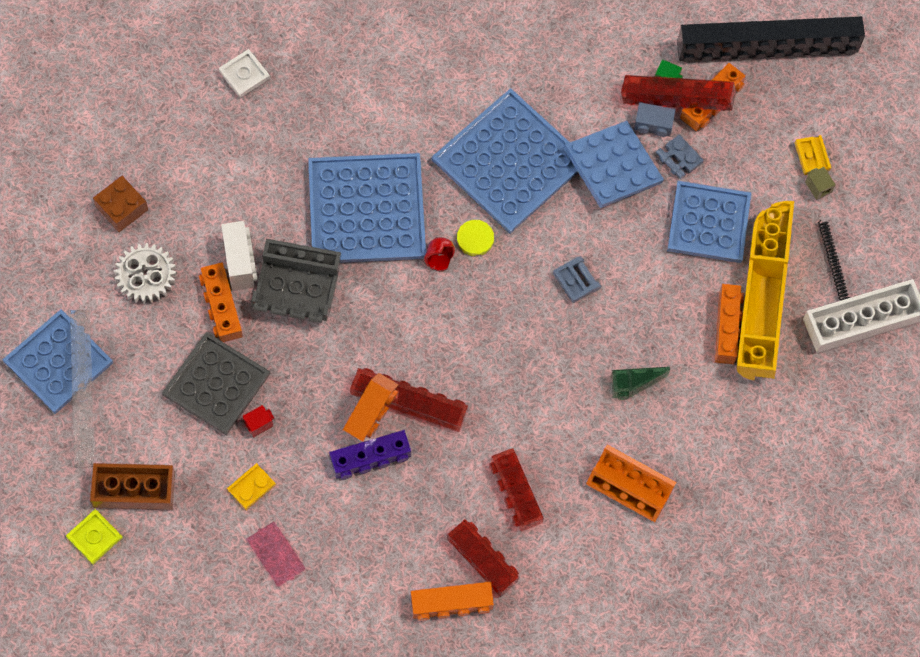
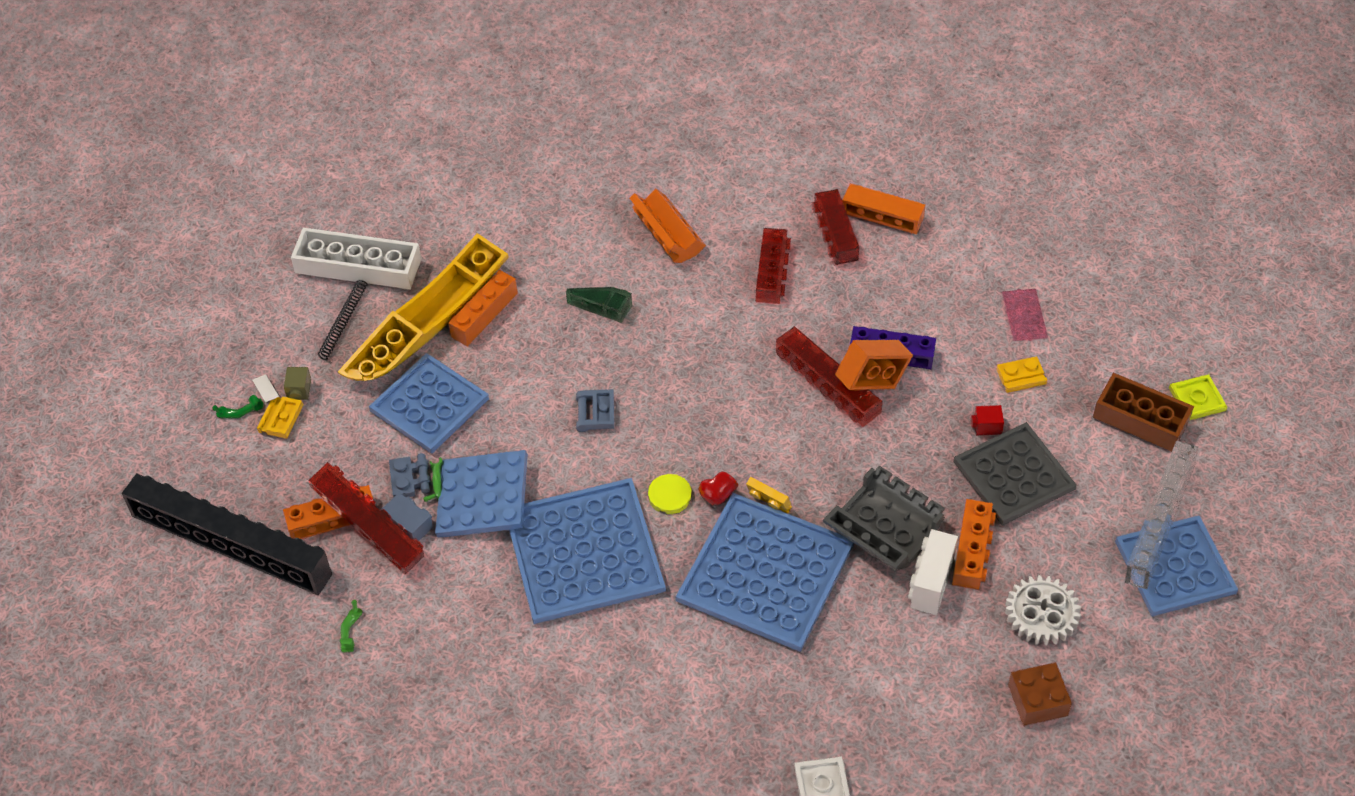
camera: 145 degrees left, 15 degrees down
green brick [653,59,683,90] -> none
none -> green piece [212,395,264,419]
none -> white sticker [253,374,279,402]
none -> bright green piece [340,600,362,652]
none -> bright green piece [423,457,443,502]
none -> yellow plate [746,477,792,514]

